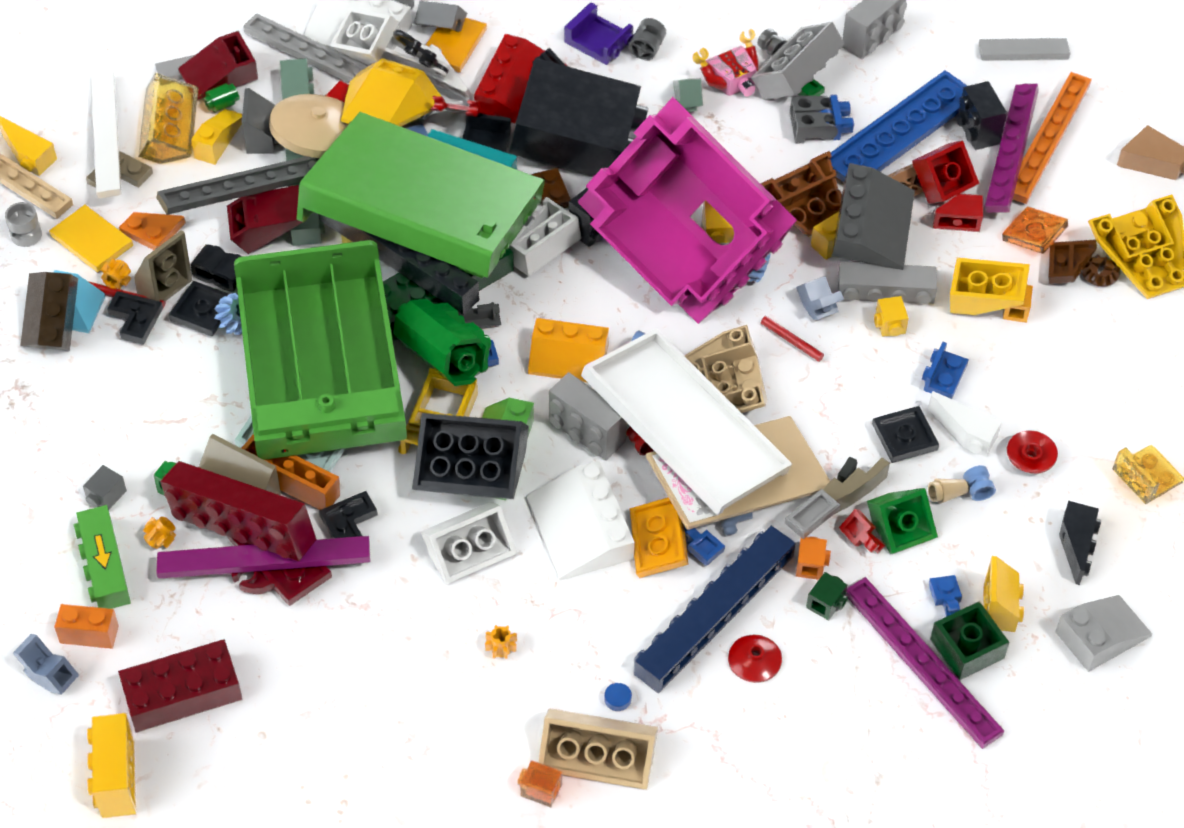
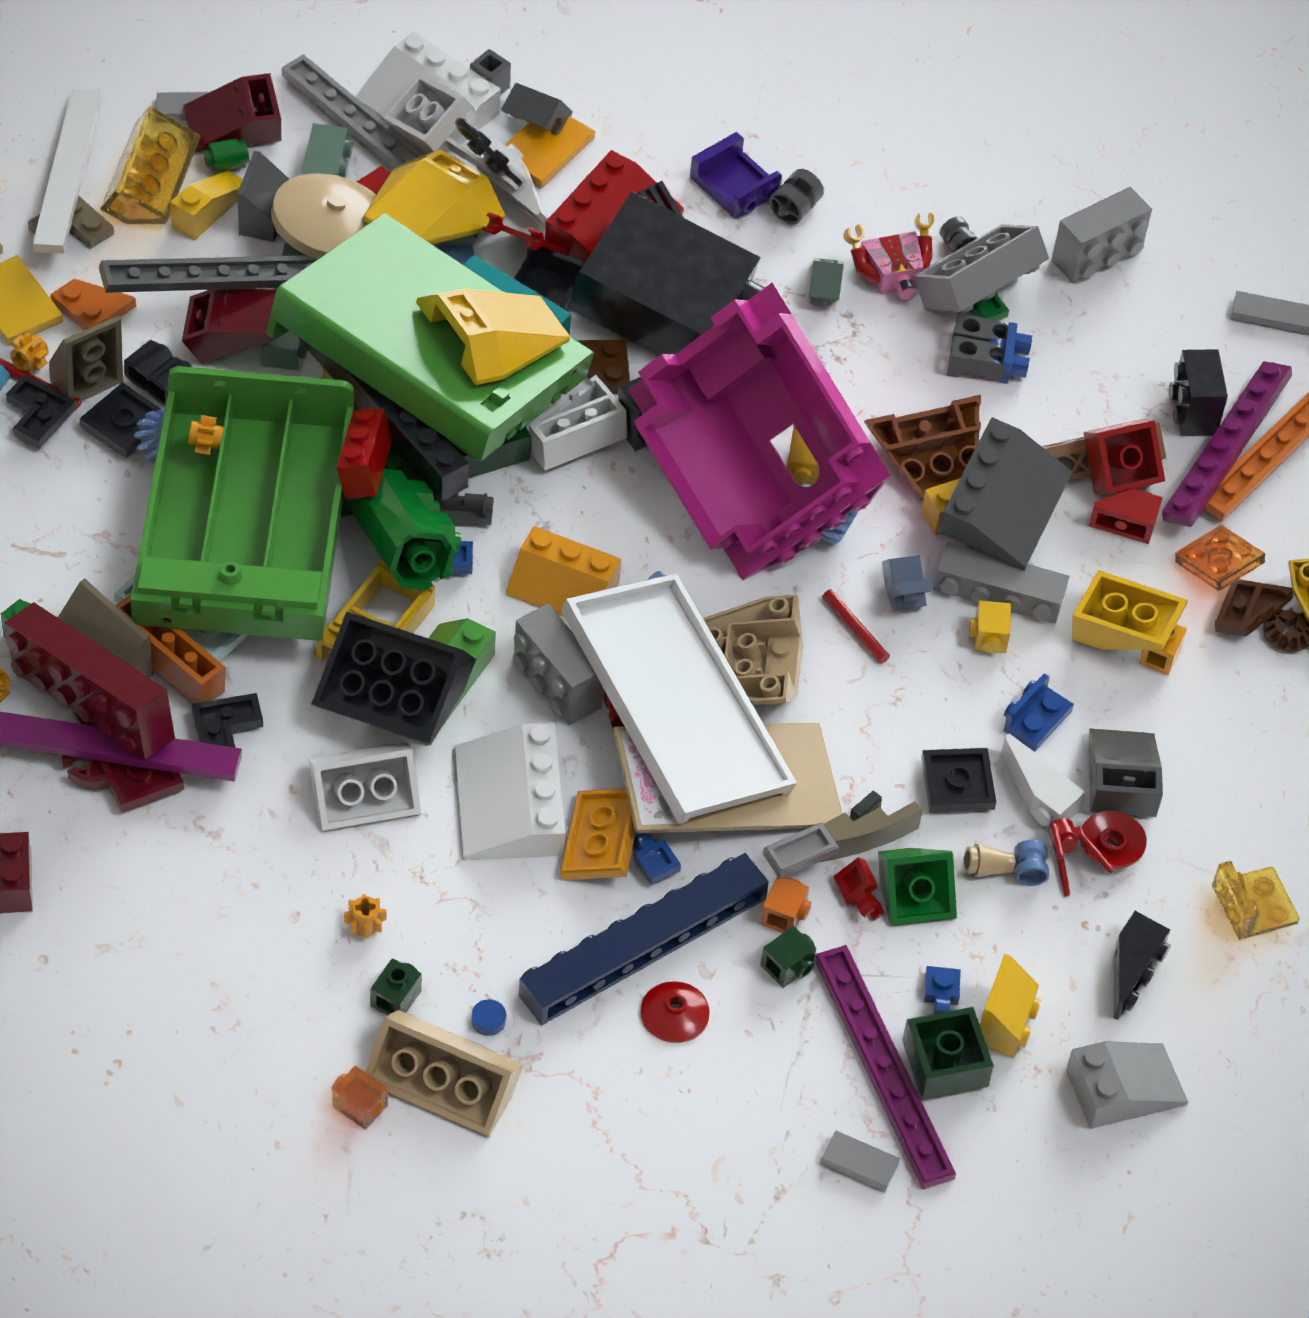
camera: 10 degrees right, 0 degrees up
sand blue arm [721,512,753,535] -> none
blue plate [831,70,968,182] -> none
none -> light orange gear [187,415,224,456]
none -> red brick [336,408,393,499]
none -> dark green brick [370,958,422,1015]
none -> yellow wedge [416,289,570,385]
none -> light grey tile [820,1130,900,1192]
none -> red plant [1048,818,1114,897]
none -> dark grey slope [1089,728,1163,817]

